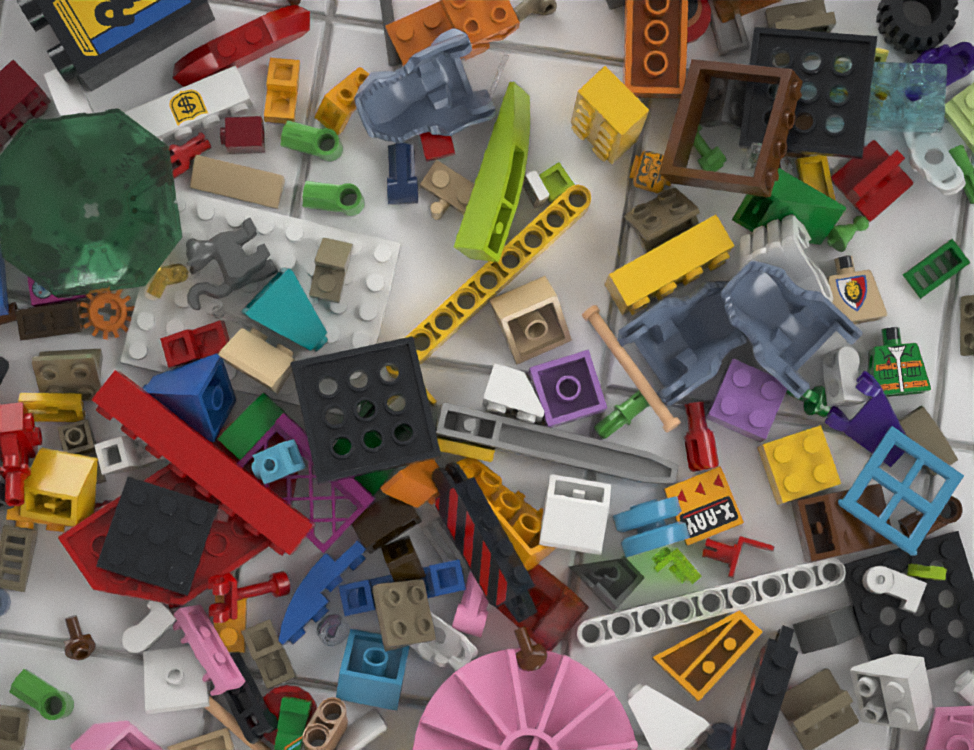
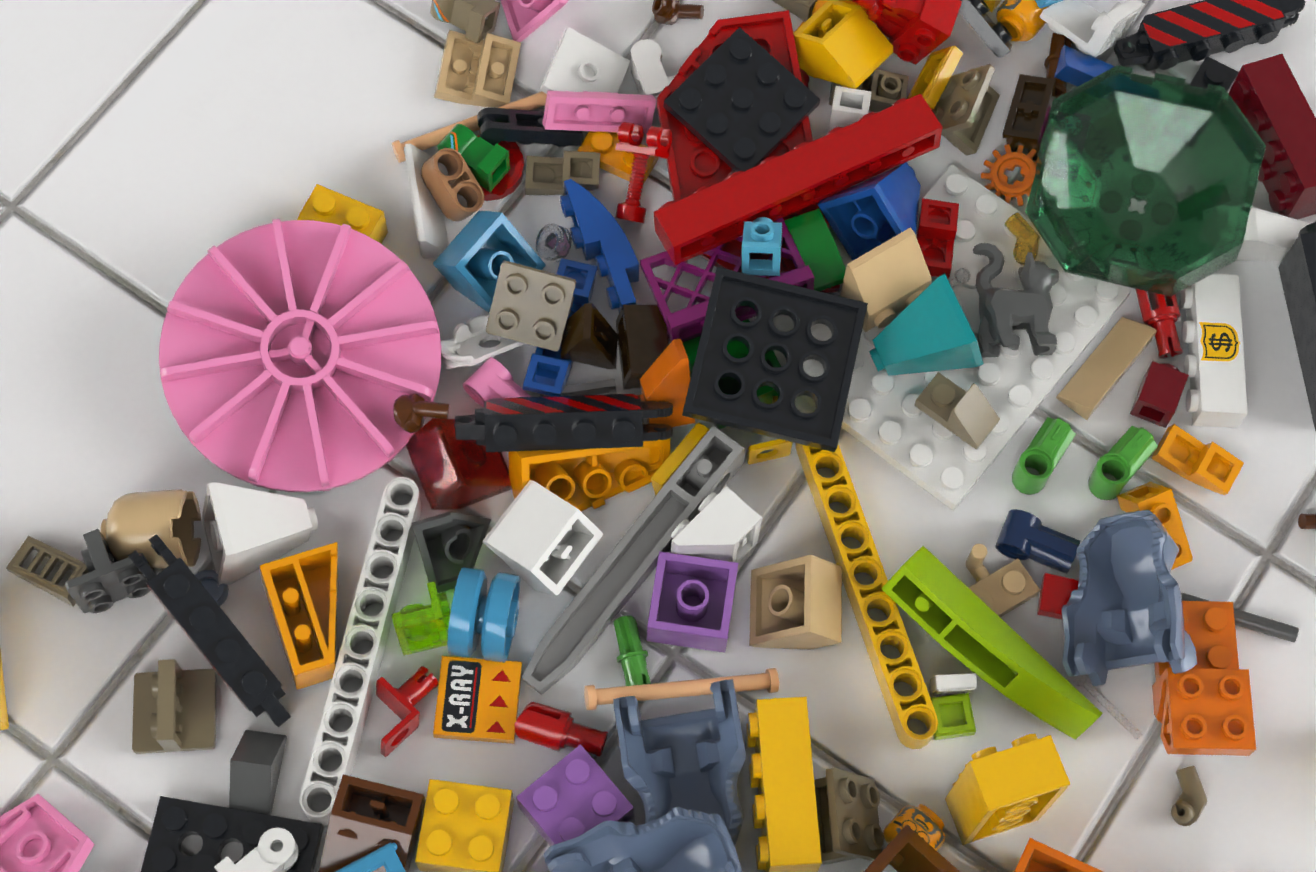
camera: 120 degrees right, 15 degrees down
red brick [172,5,310,87] -> none
white slope [850,654,934,731] -> none

